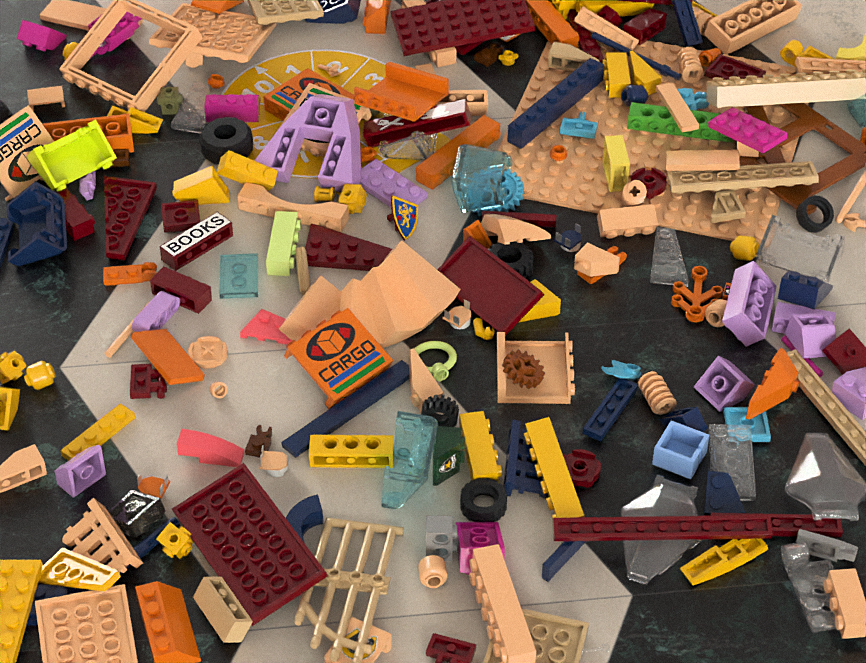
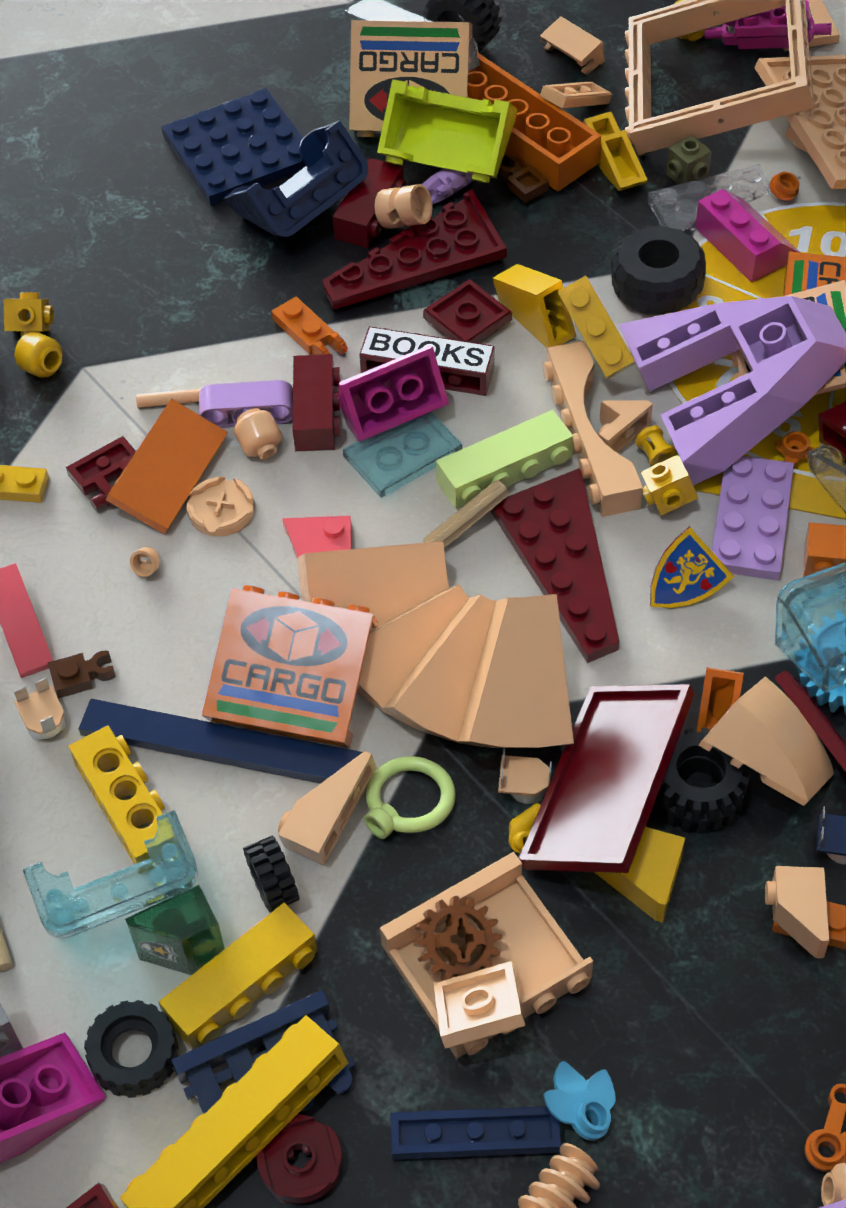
camera: 60 degrees right, 10 degrees up
none -> light nougat head [234,408,283,459]
none -> dark pink slope [338,345,449,442]
none -> light nougat wheel [375,184,432,229]
none -> light nougat plate [434,961,525,1049]
none -> light nougat tile [540,81,613,108]
none -> light nougat slope [598,400,653,453]

